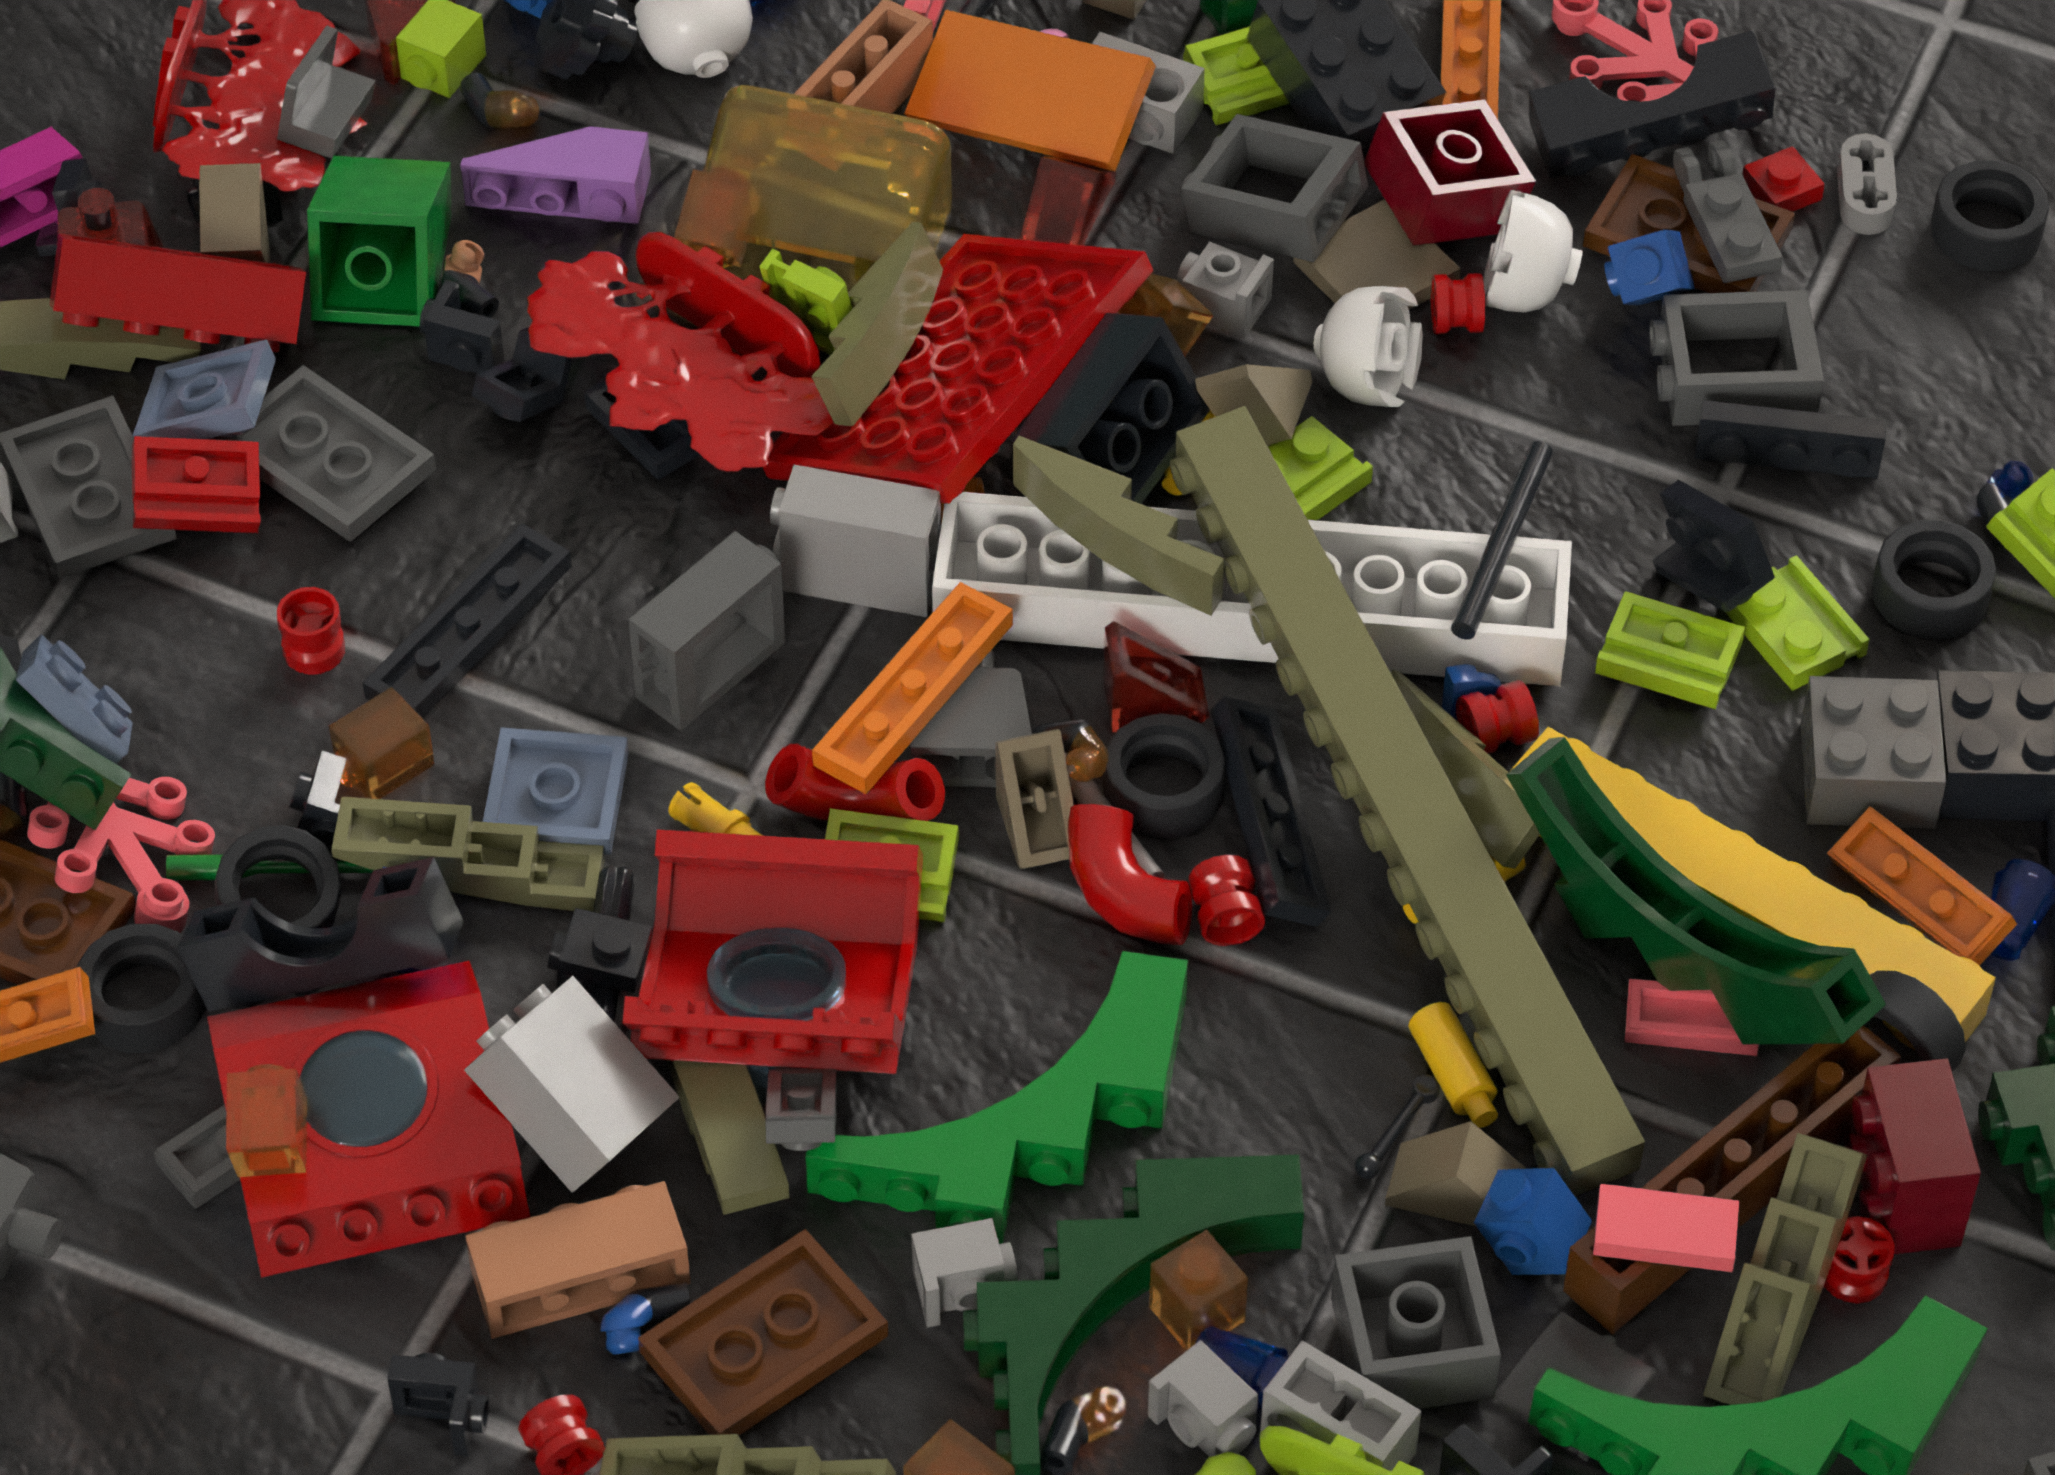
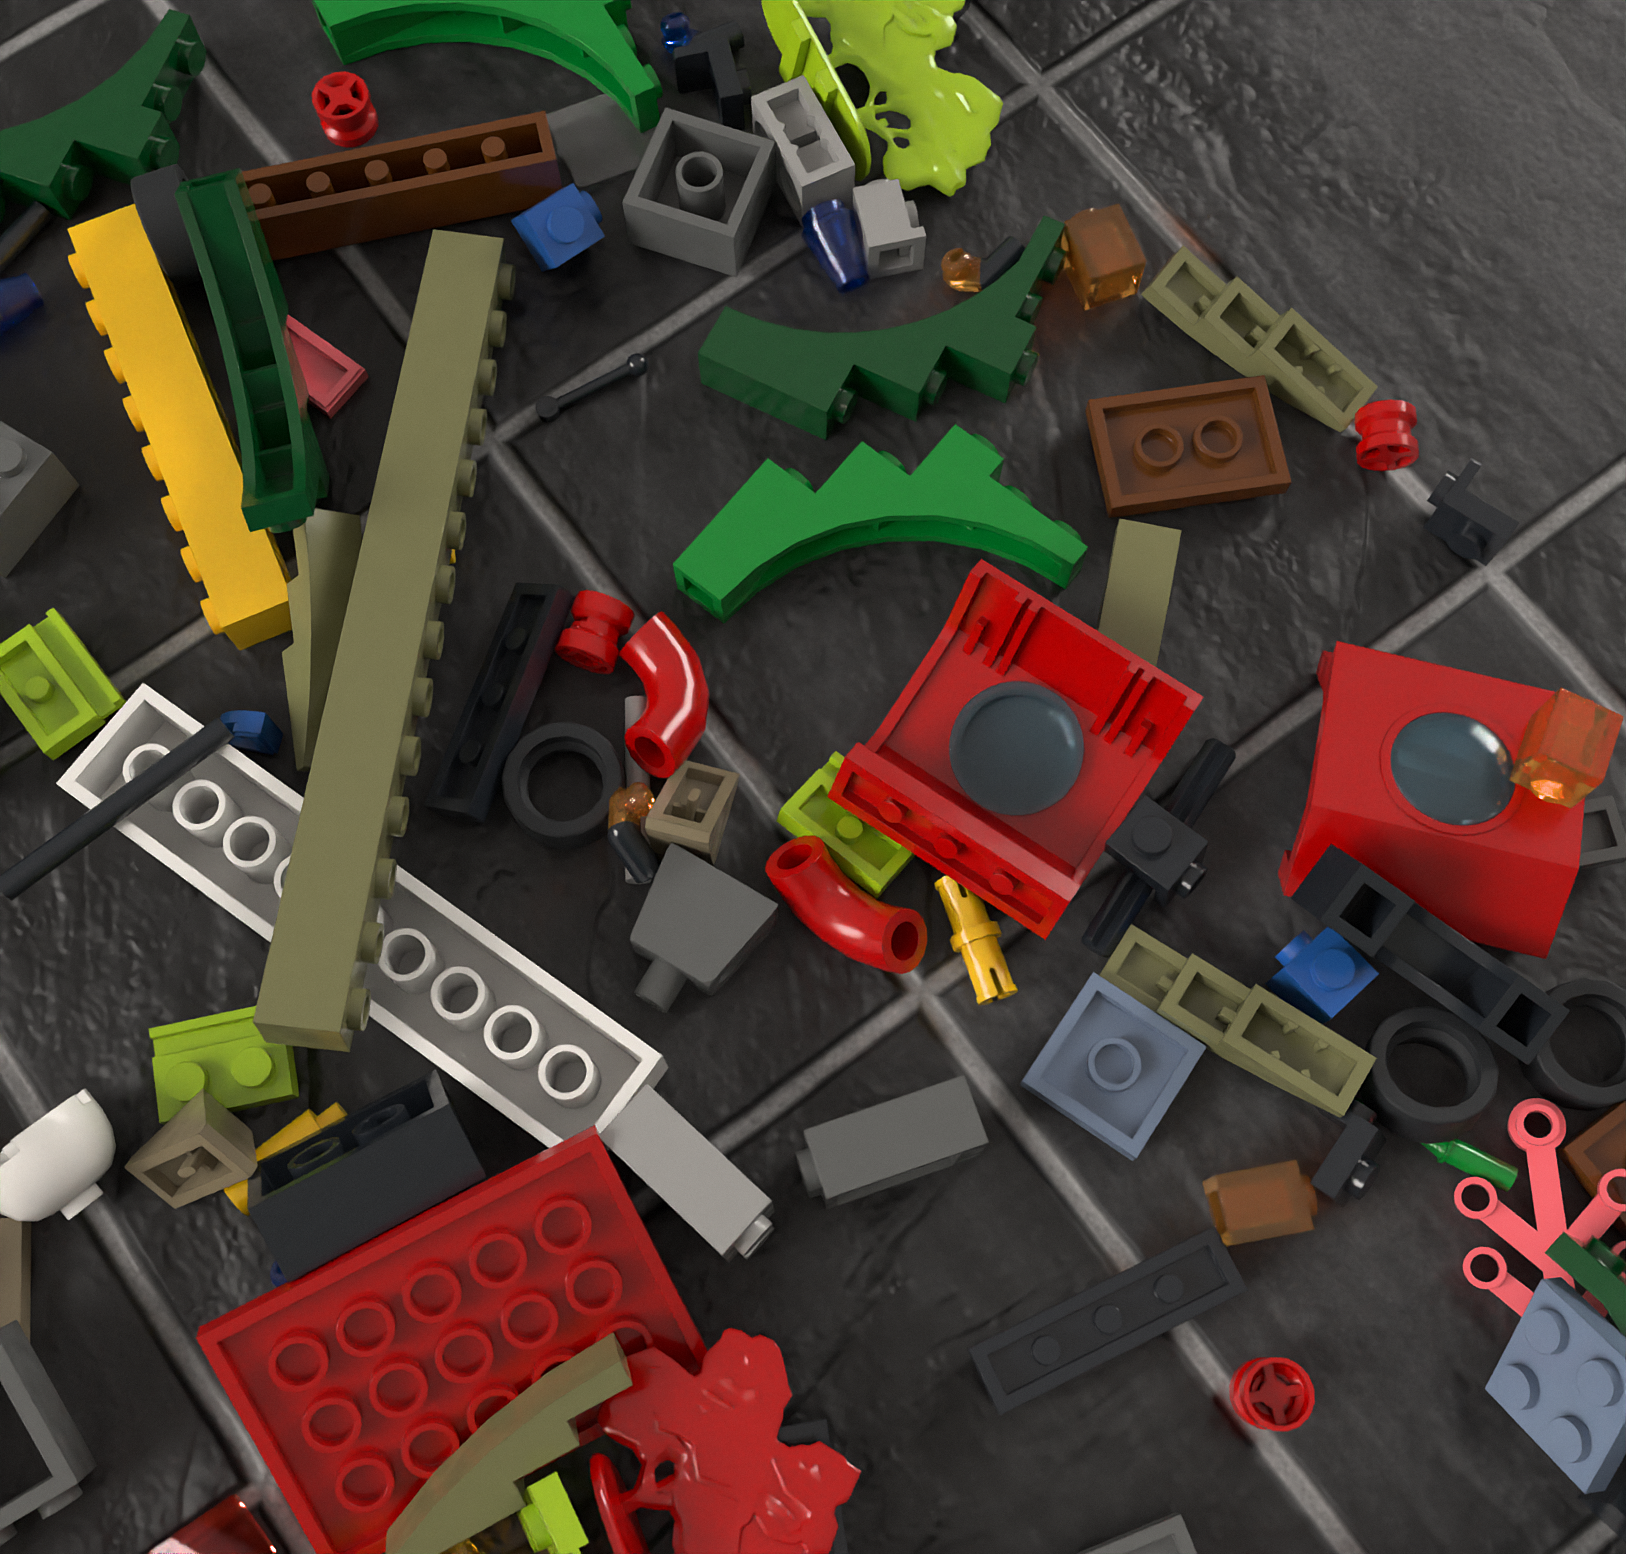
camera: 150 degrees left, 20 degrees up
light grey brick [464,976,680,1193] -> none
nougat brick [465,1181,691,1339] -> none
blue arm [600,1282,690,1354] -> none
dark grey hinge [765,1067,837,1151] -> none
orange plate [812,582,1013,794] -> none
light grey brick [911,1218,1018,1327] -> none
olive slope [1013,436,1224,616] -> none
clear red slope [1104,621,1210,732] -> none
clear orange brick [1117,273,1214,356] -> none
clear orange brick [1149,1230,1248,1351] -> none
light grey brick [1177,242,1274,338] -> none
dark tan slope [1385,1121,1527,1226] -> none
yellow cylinder [1408,1002,1498,1128] -> none
red wheel [1456,680,1539,754] -> none
coral tile [1593,1184,1739,1272] -> none
olive slope [1703,1133,1868,1405] -> none
orange tile [1827,806,2017,966] -> none
dark red brick [1844,1058,1981,1254] -> none

